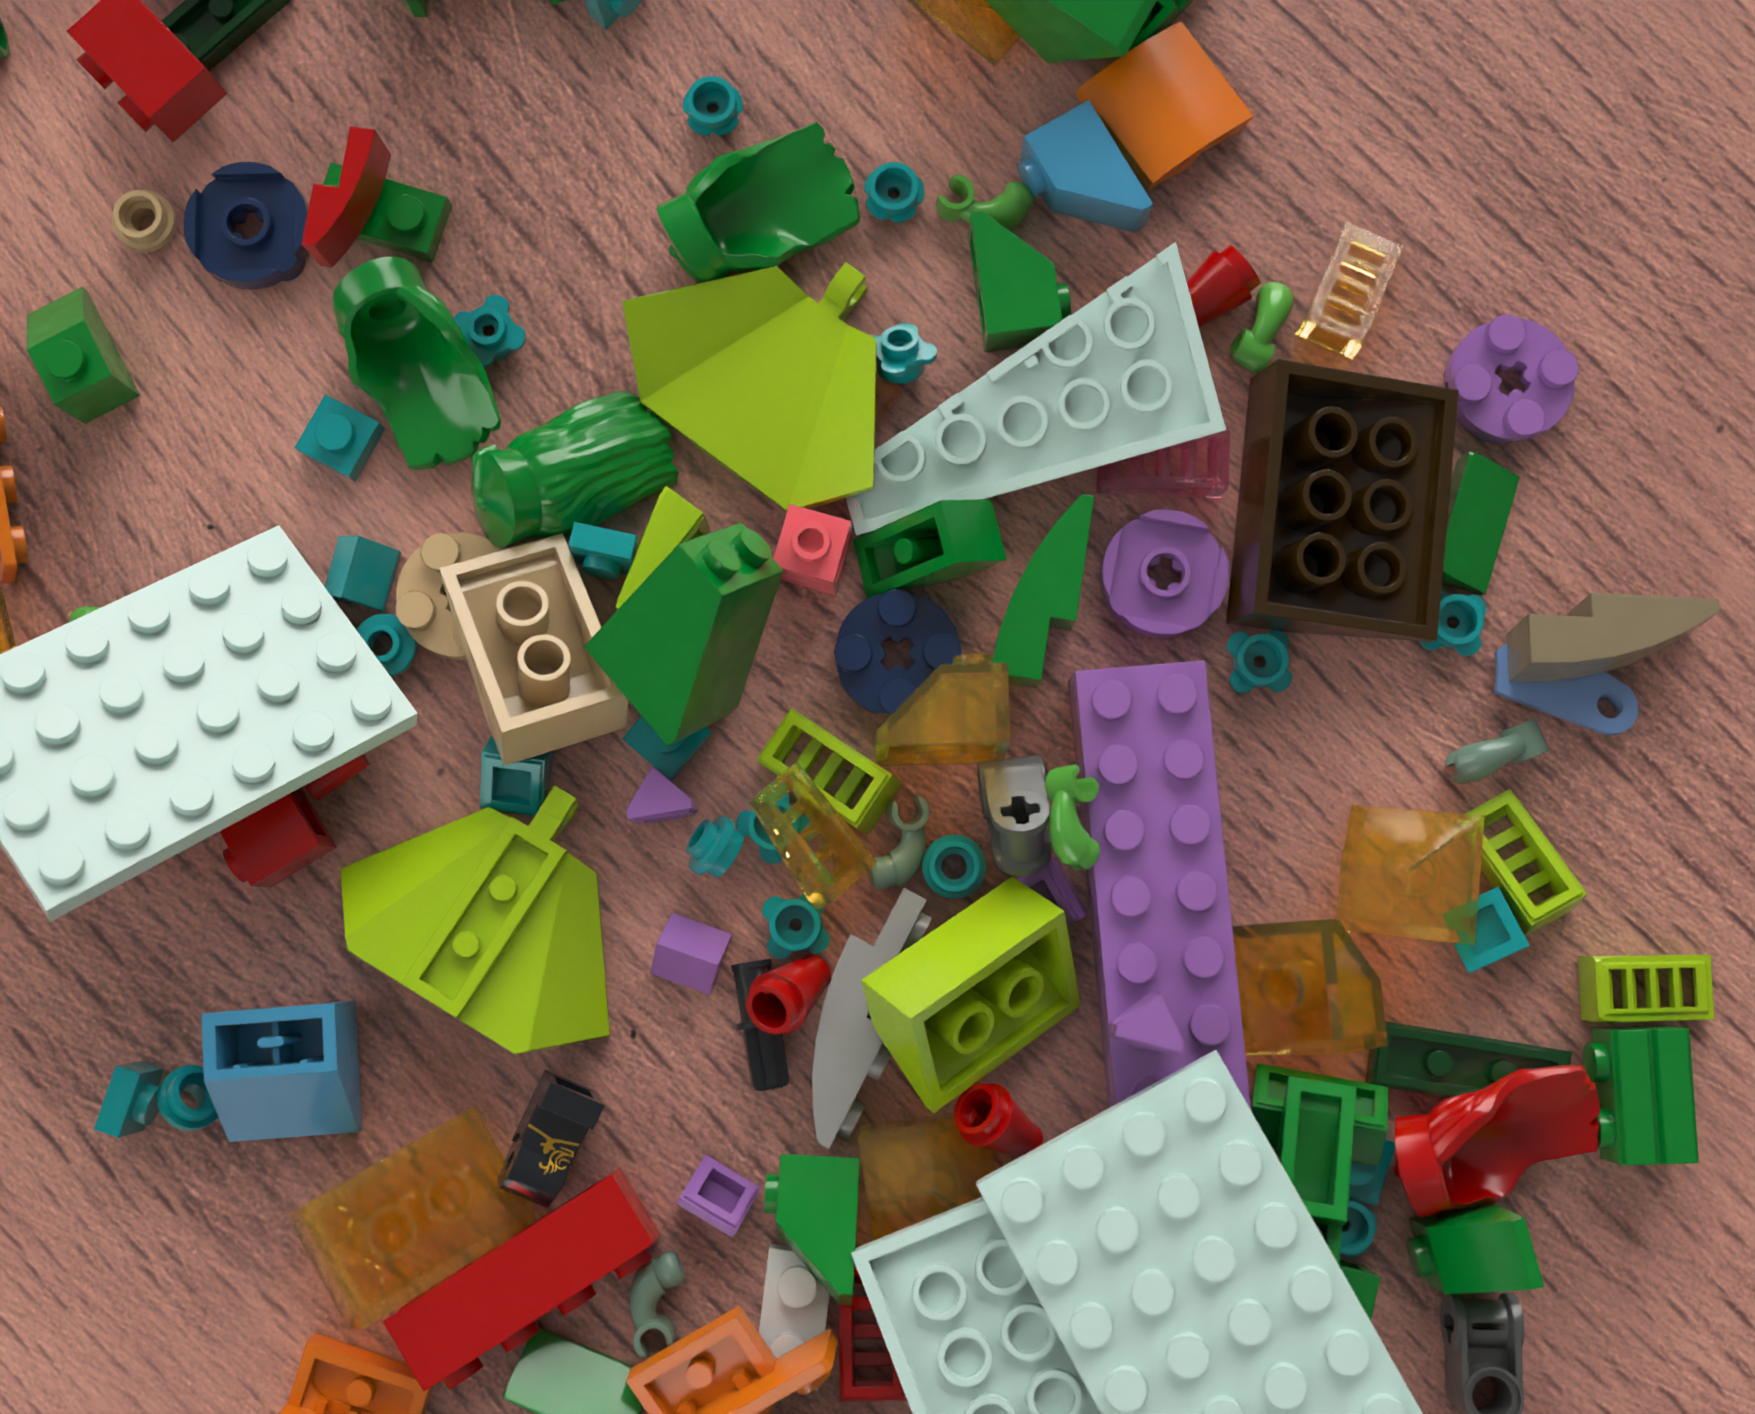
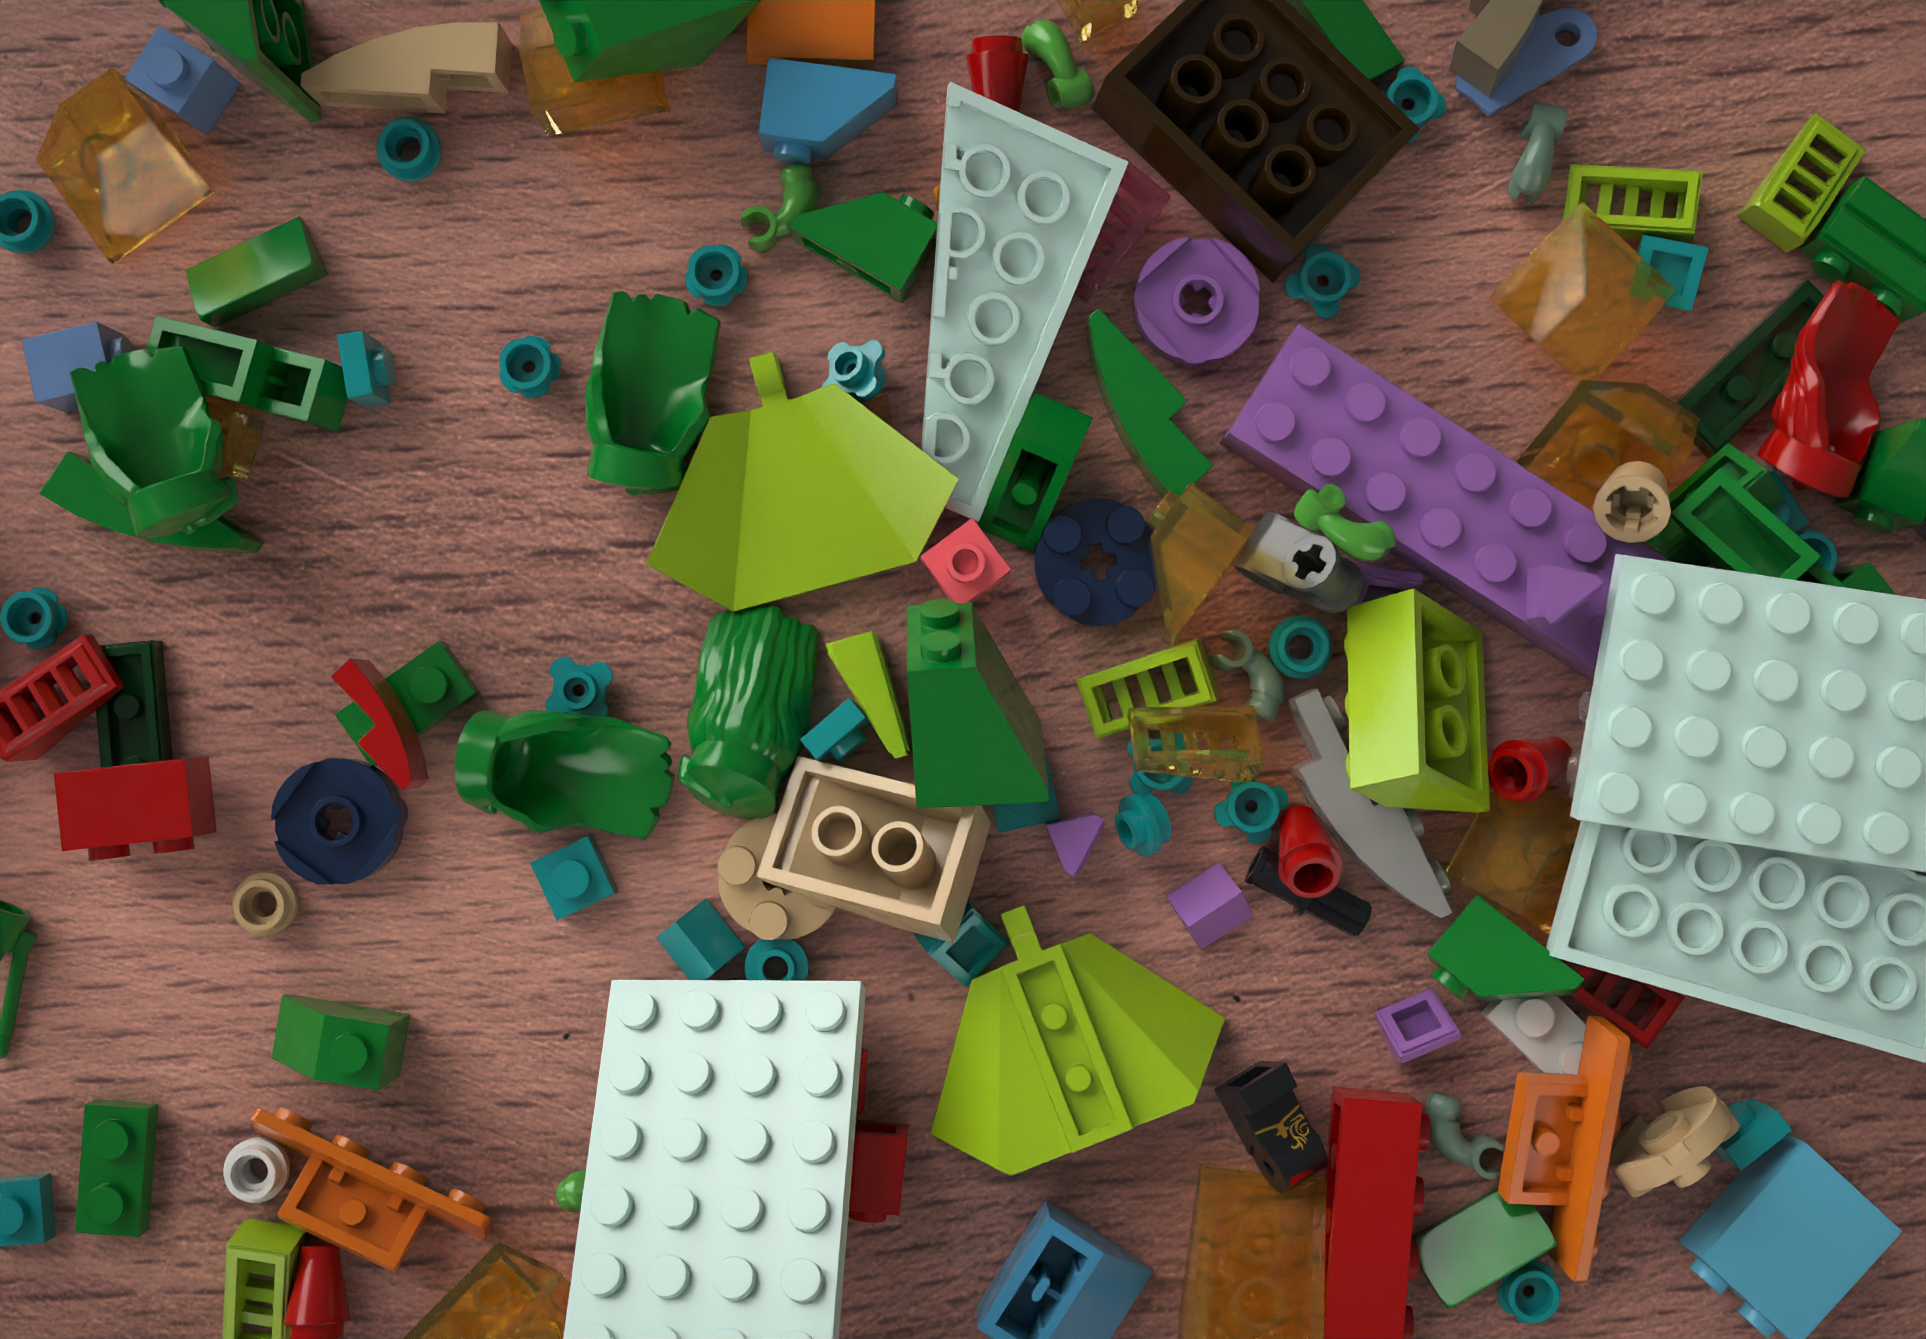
camera: 55 degrees left, 5 degrees up
none -> tan hat [1593,461,1671,543]

